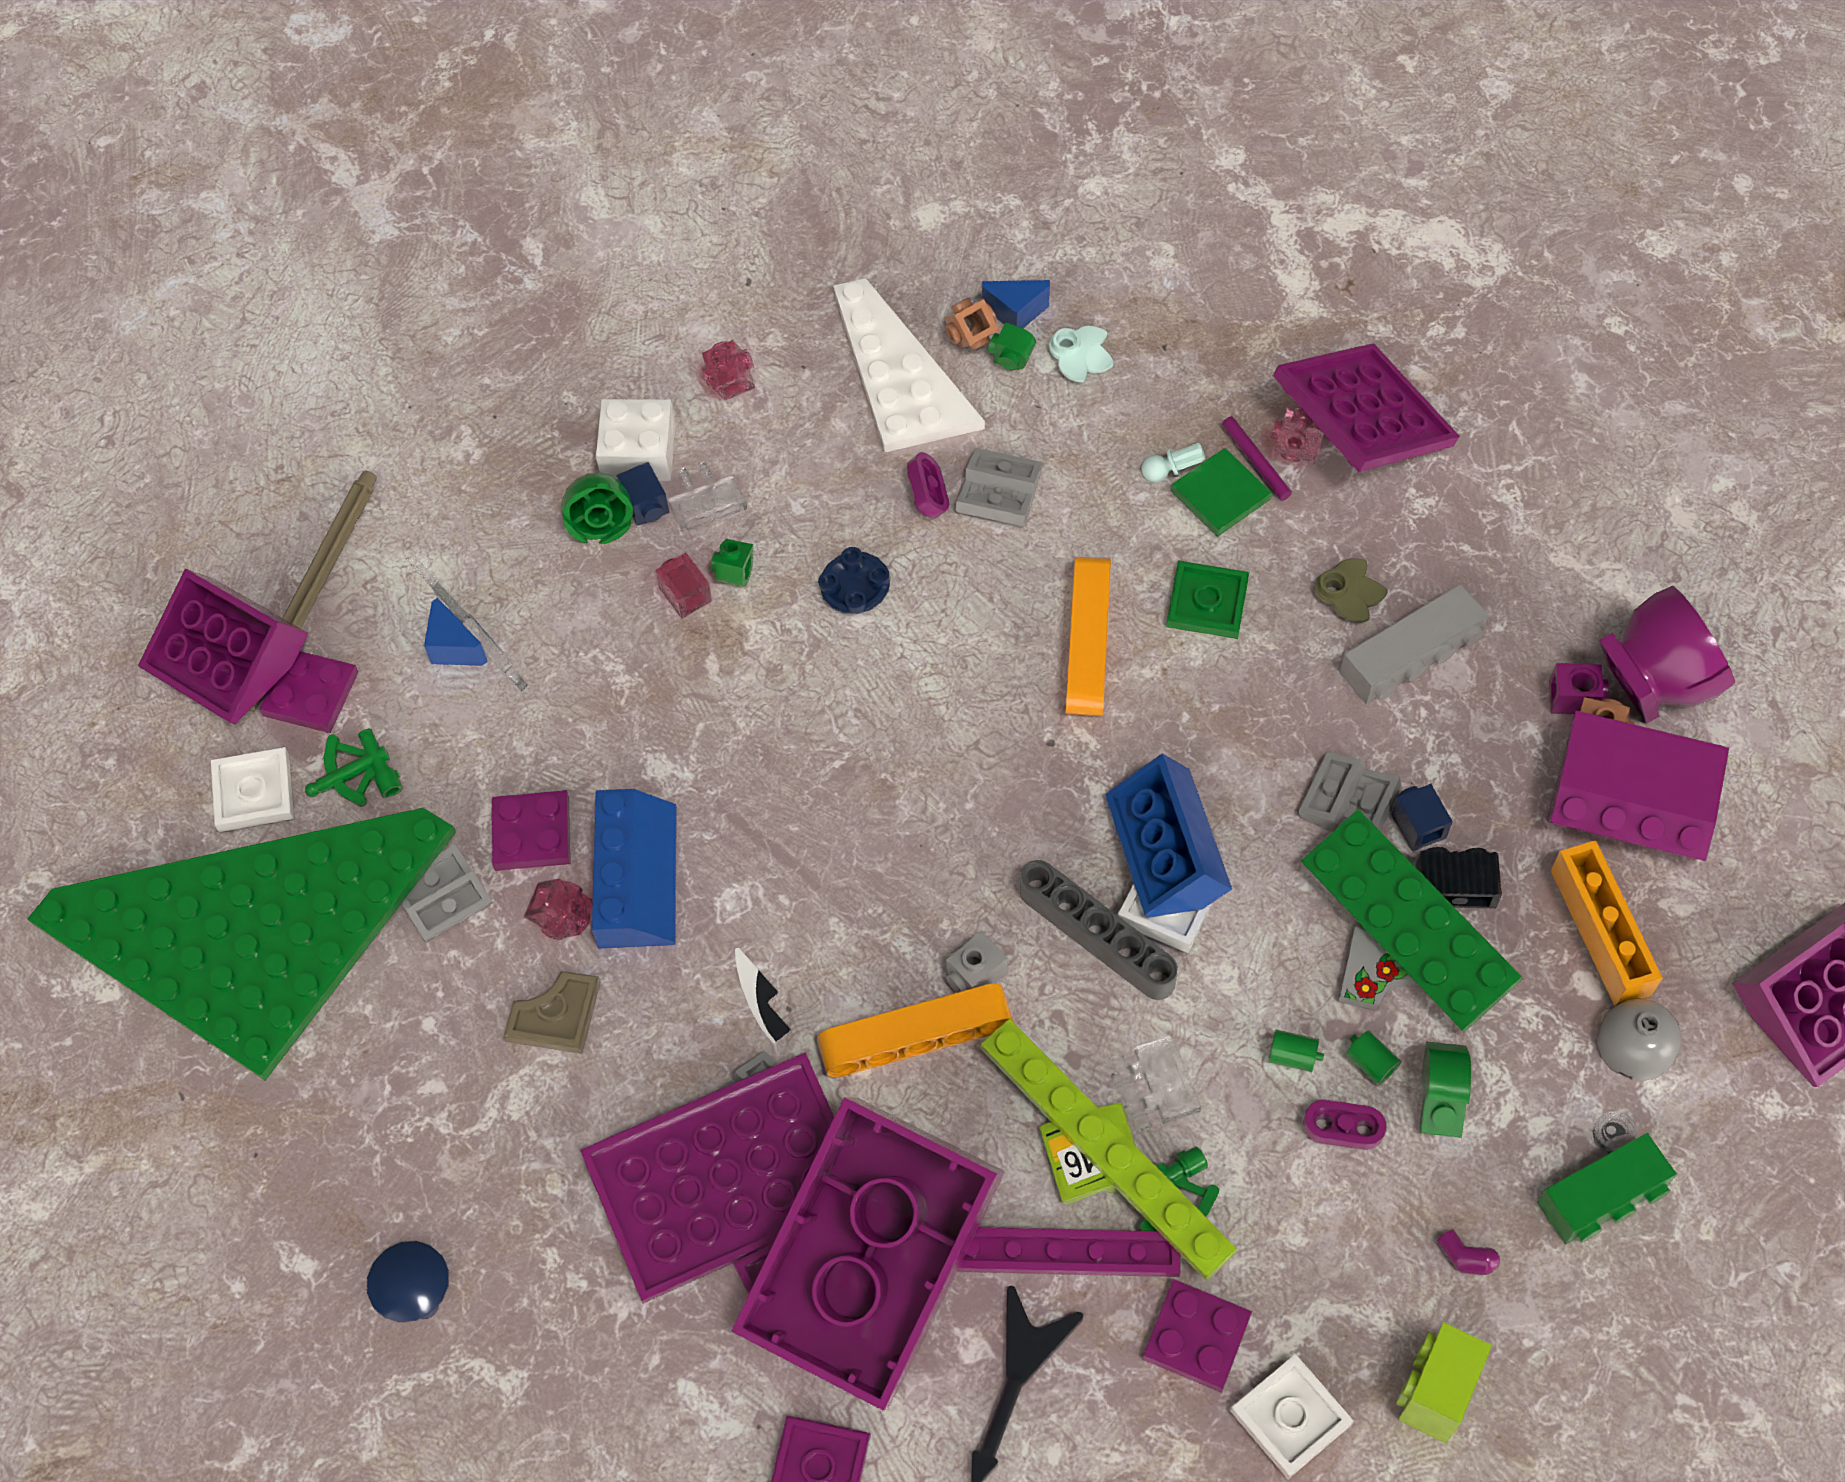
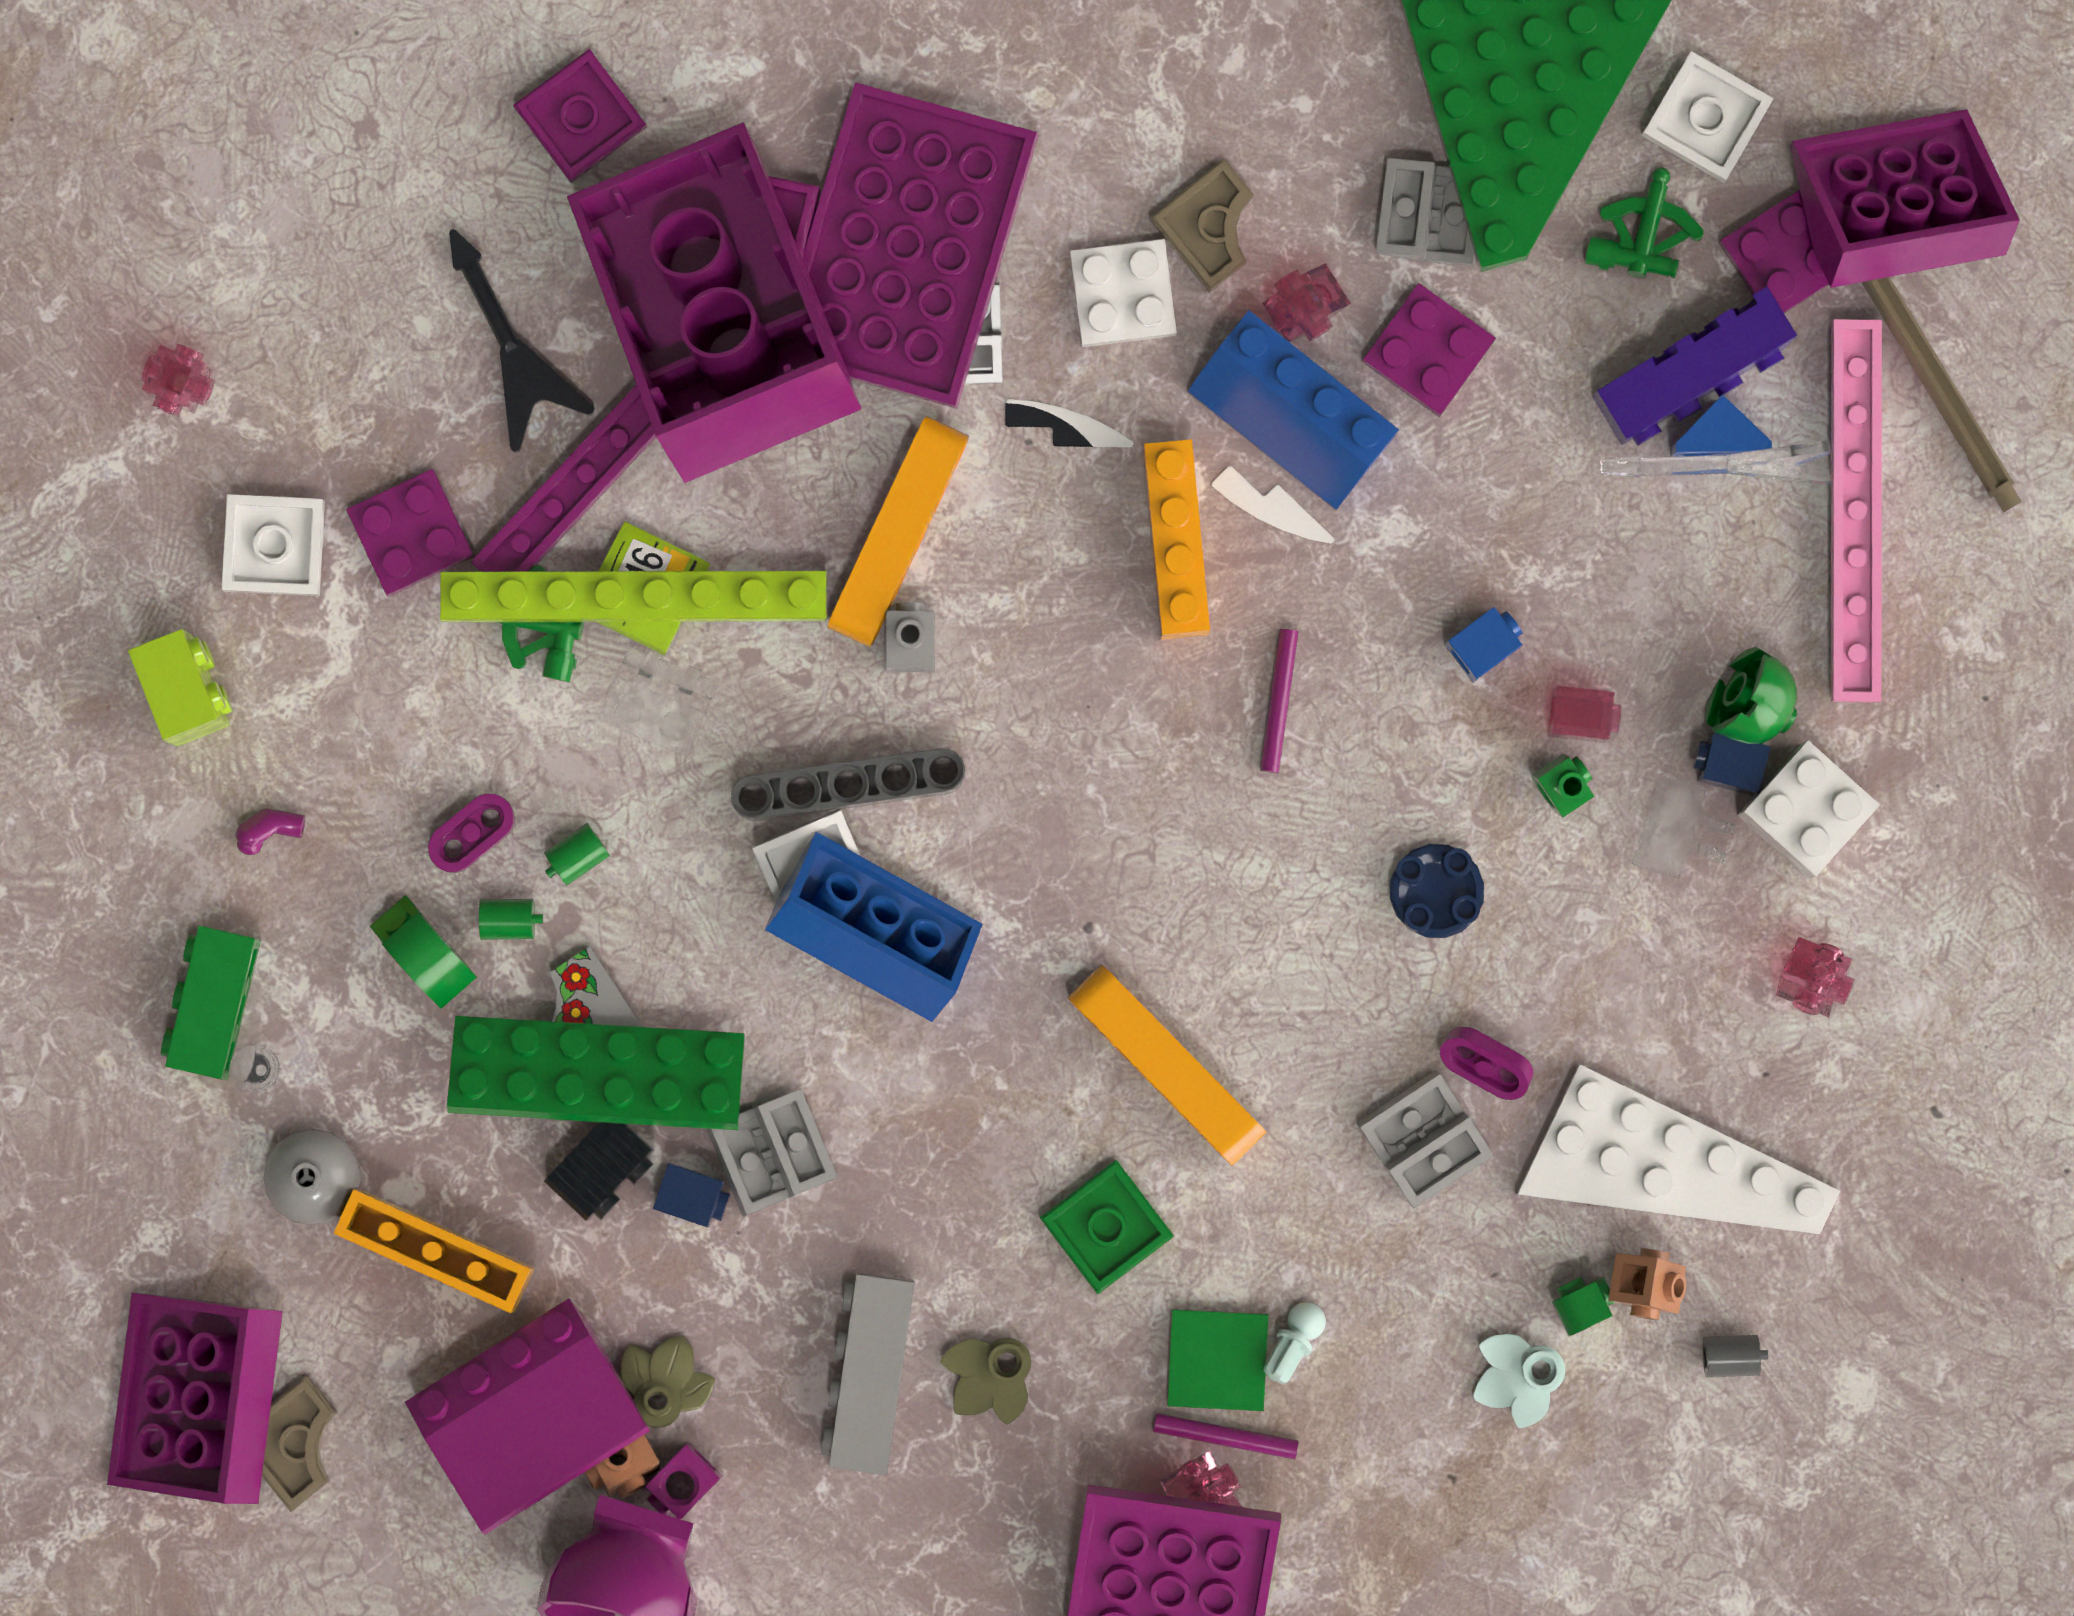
camera: 125 degrees right, 25 degrees up
blue slope [982,280,1050,328] -> none
none -> dark tan tile [262,1375,337,1512]
none -> olive plate [620,1335,715,1428]
none -> white plate [1070,239,1177,347]
none -> light orange brick [1143,439,1210,640]
none -> white sticker [1212,466,1334,544]
none -> magenta bar [1260,629,1299,773]
none -> blue brick [1445,607,1523,683]
none -> dark purple wedge [1592,286,1797,446]
none -> dark grey piece [1703,1335,1768,1378]
none -> bright pink plate [1831,319,1882,703]

